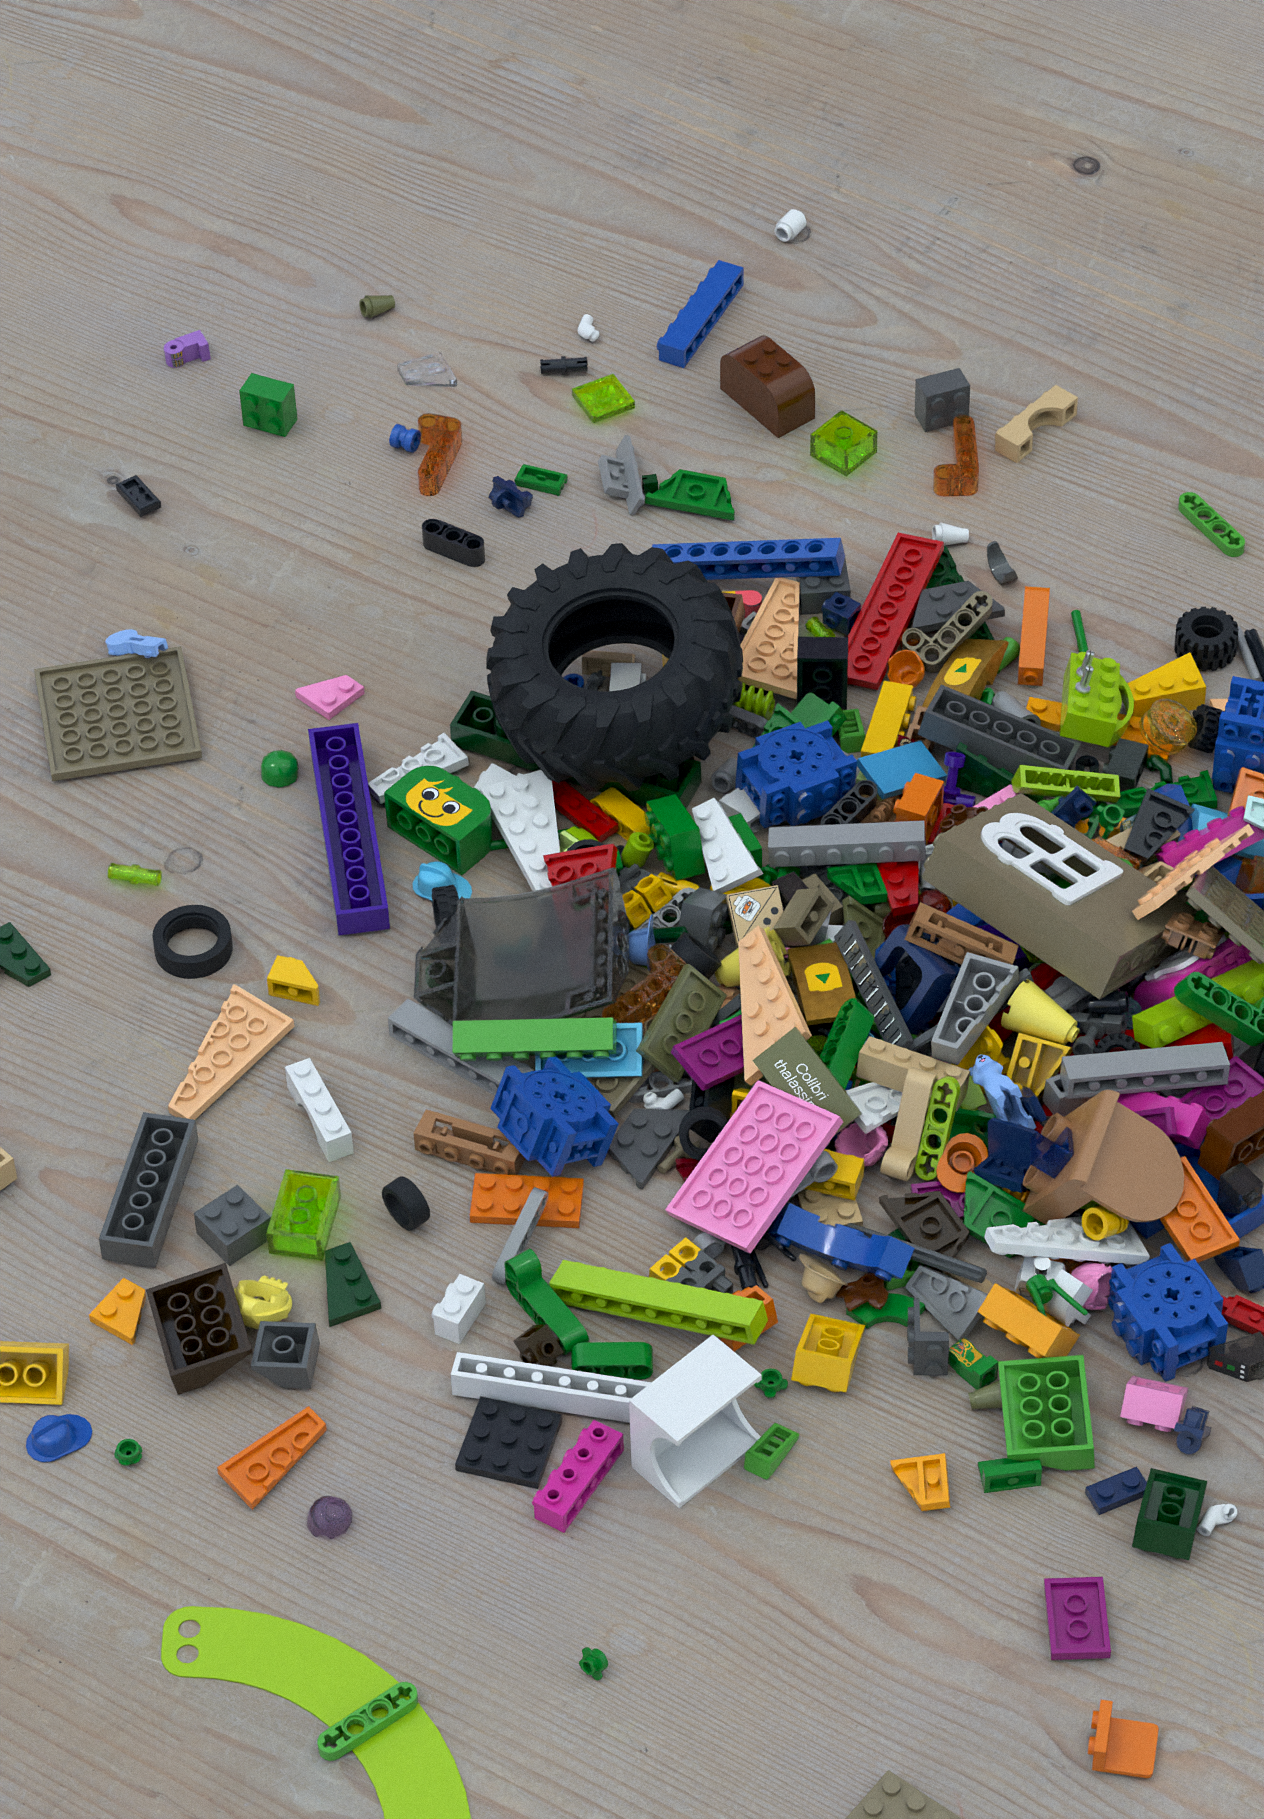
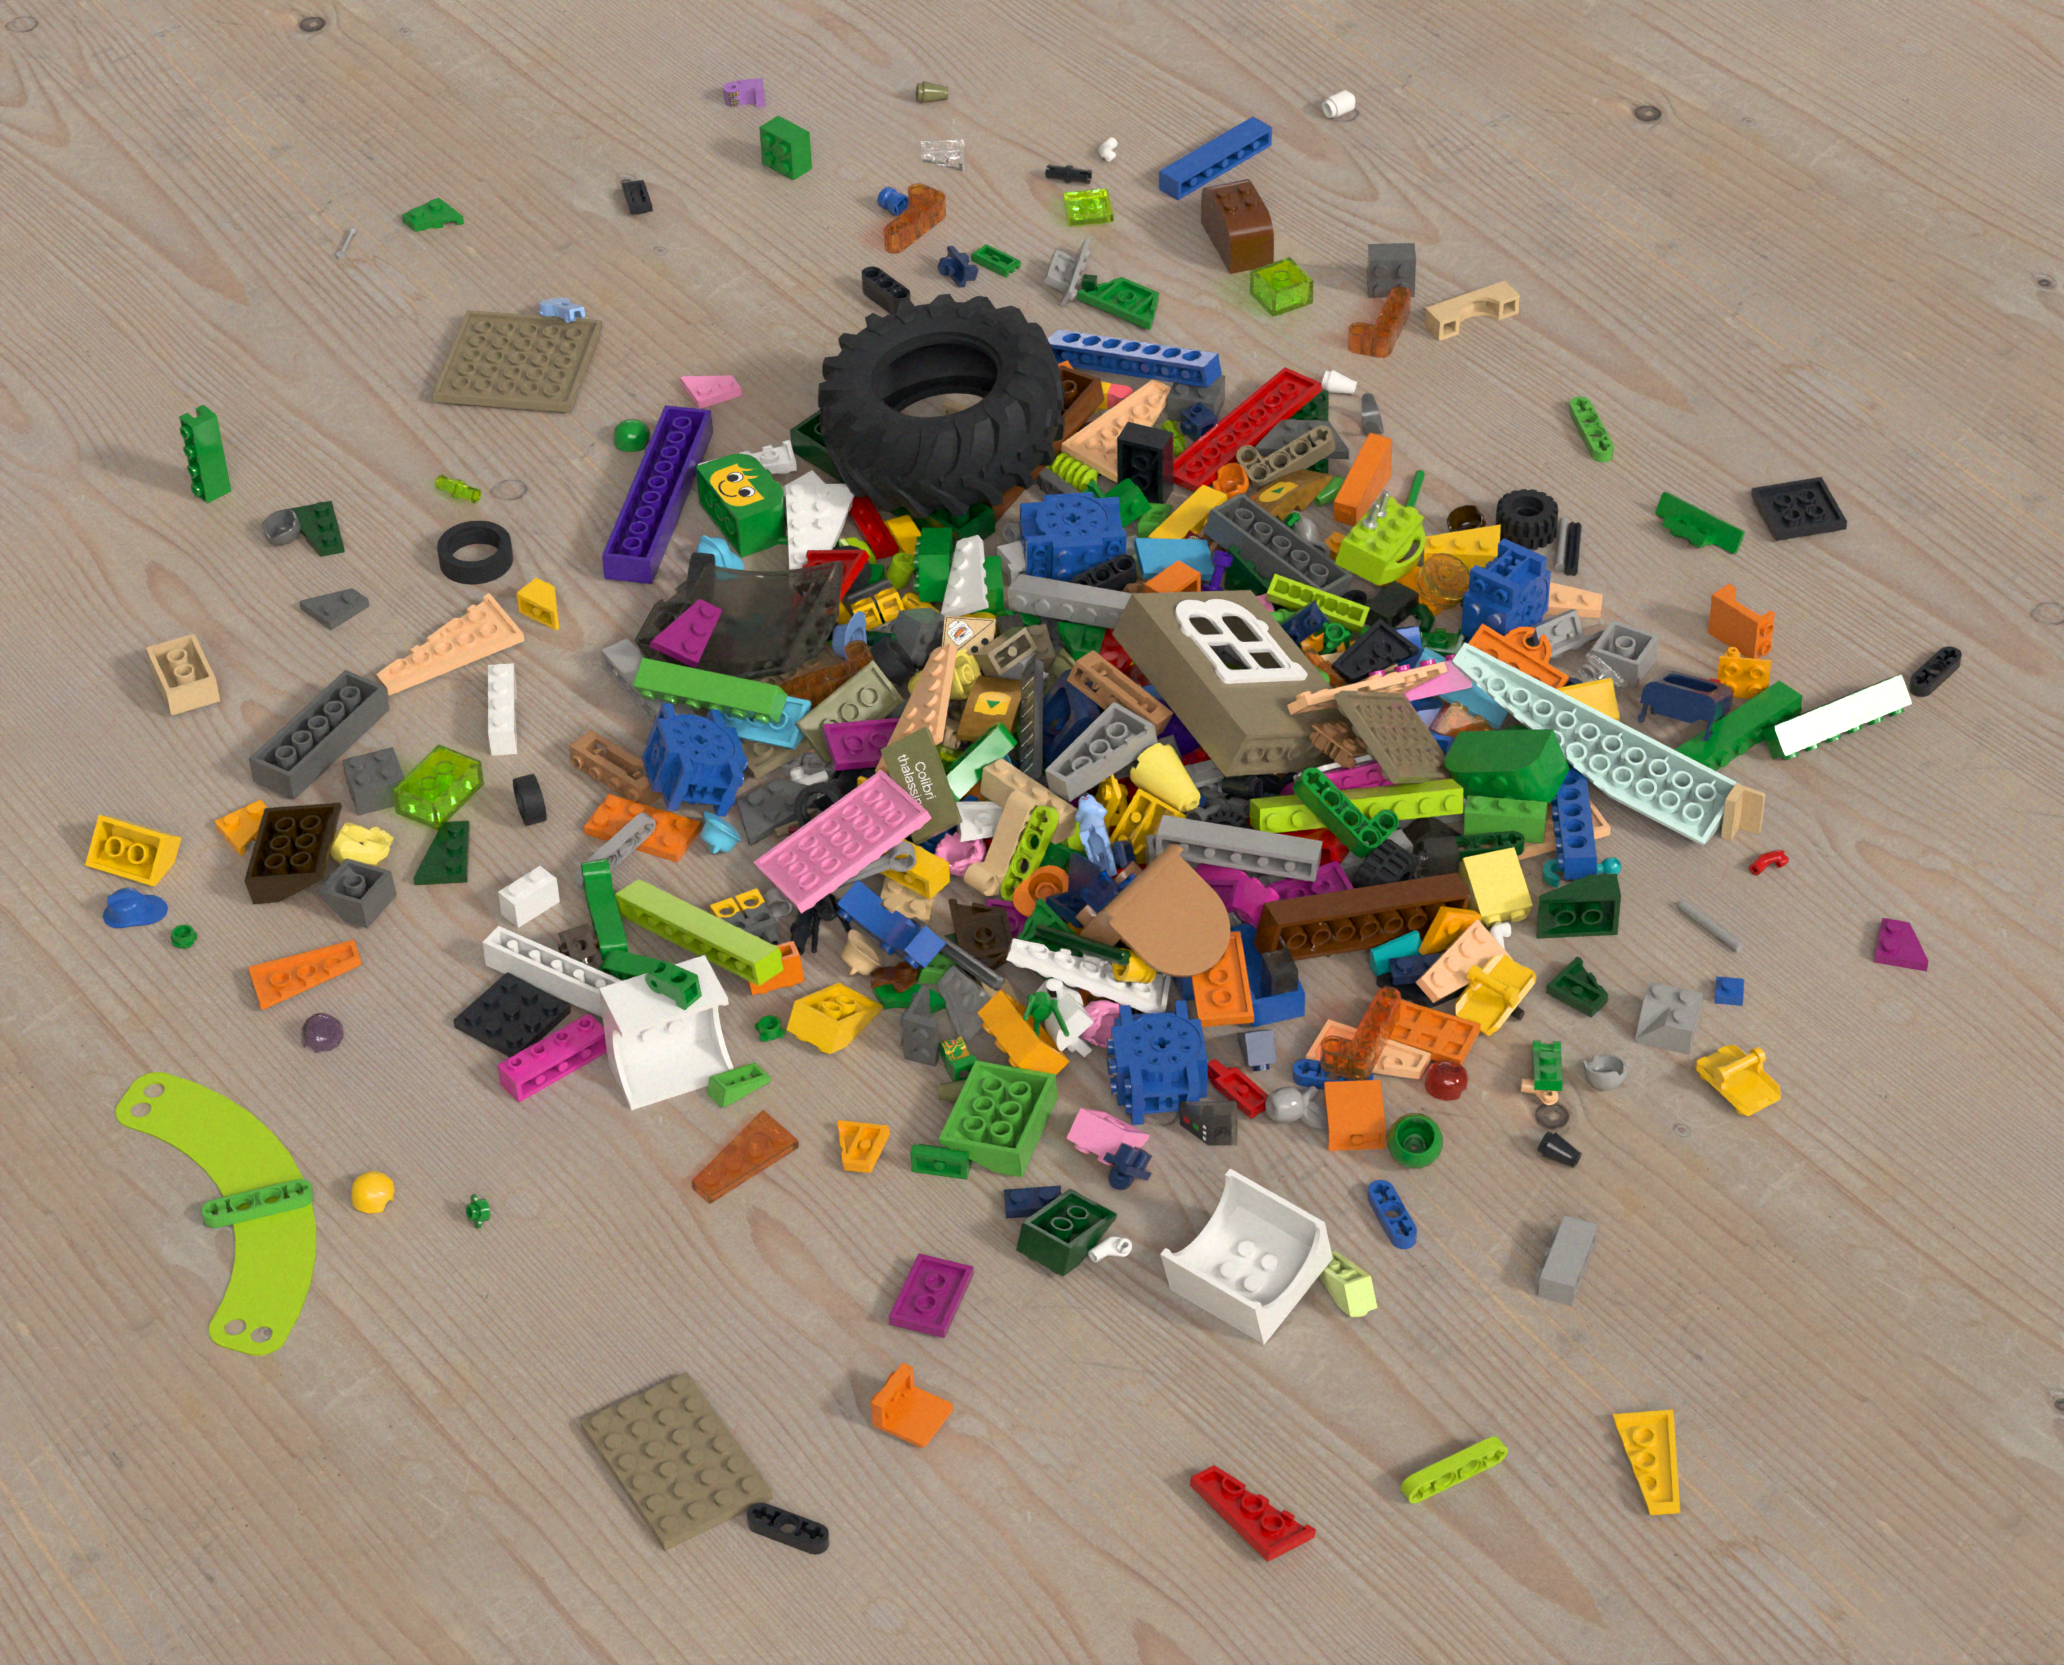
camera: 20 degrees right, 5 degrees down
none -> dark grey wing [299,588,369,630]
none -> yellow hair [351,1171,395,1214]
none -> green leg [645,961,702,1010]
none -> magenta wing [649,599,722,668]
none -> clear orange wing [691,1110,799,1204]
none -> medium azure piece [700,812,743,854]
none -> dark green axle [1034,925,1131,966]
none -> dark brown hair [1446,505,1486,533]

